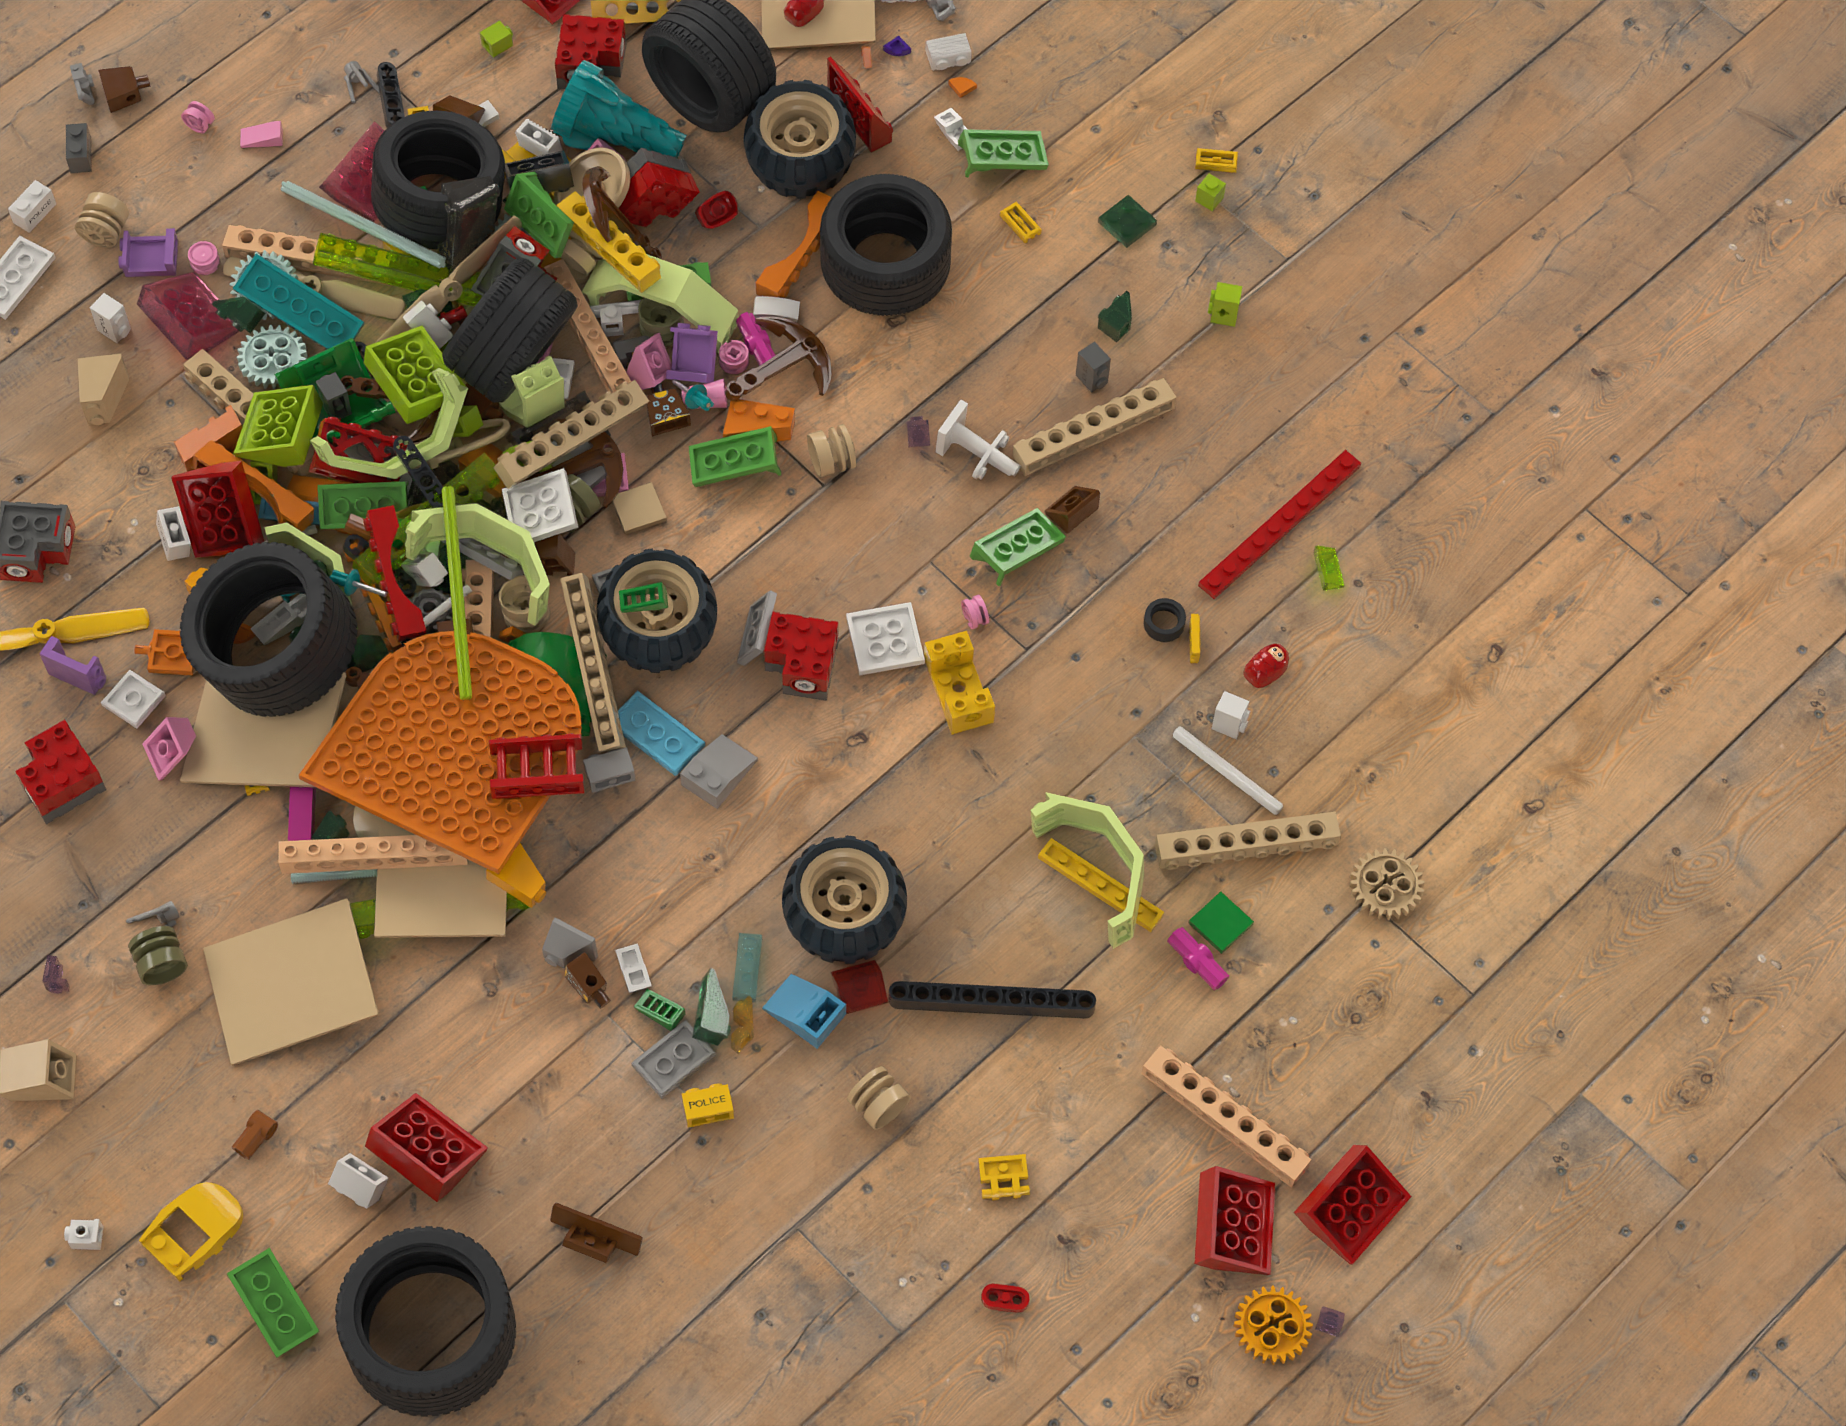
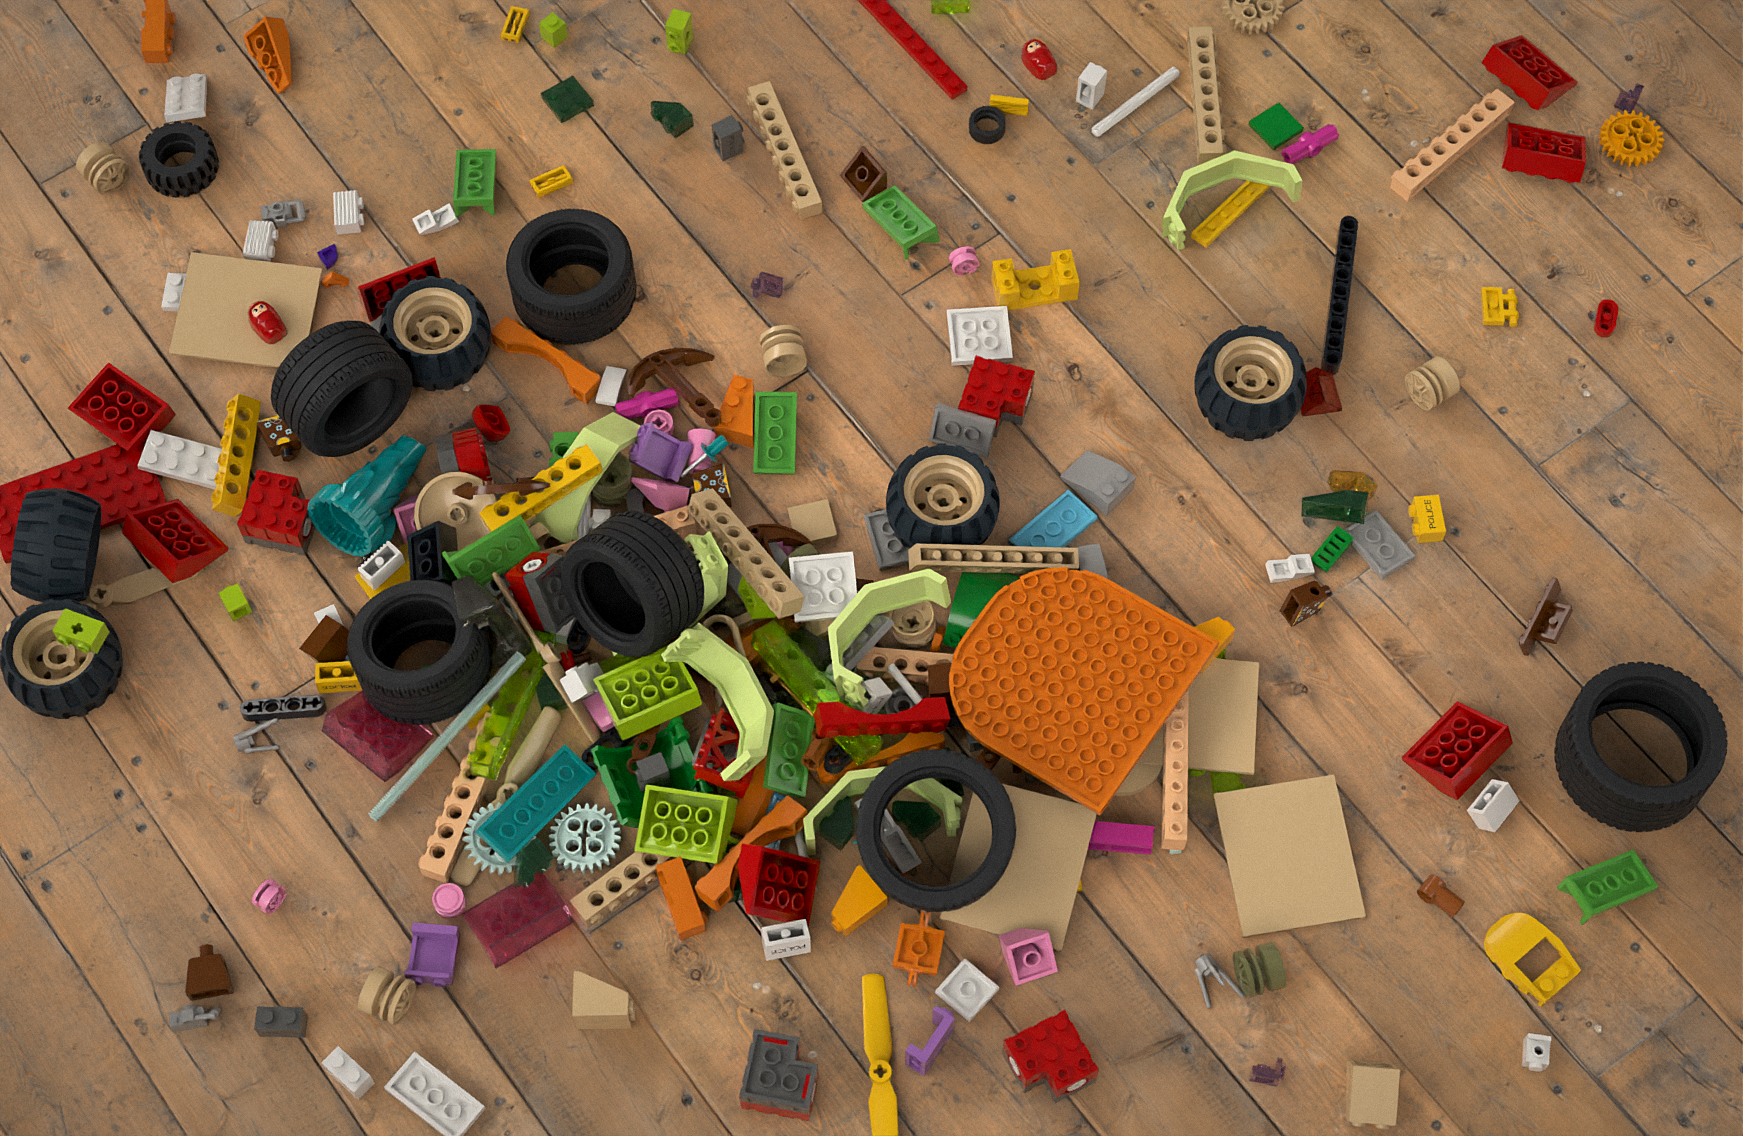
camera: 80 degrees left, 0 degrees up
white brick [90,293,131,343] -> none
bright pink slope [240,121,283,148] -> none
clear green slope [312,810,350,840] -> none
teal piece [329,569,387,597] -> none
black beam [393,436,443,508] -> none
lime axle [442,486,472,700] -> none
red fence [489,733,584,799] -> none
light grey slope [542,918,598,968] -> none
green slope [619,582,668,613] -> none
clear light blue plate [732,933,762,1002] -> none
dark azure slope [762,974,846,1049] -> none
white piece [935,400,1021,480] -> none
orange tile [948,77,977,98] -> none

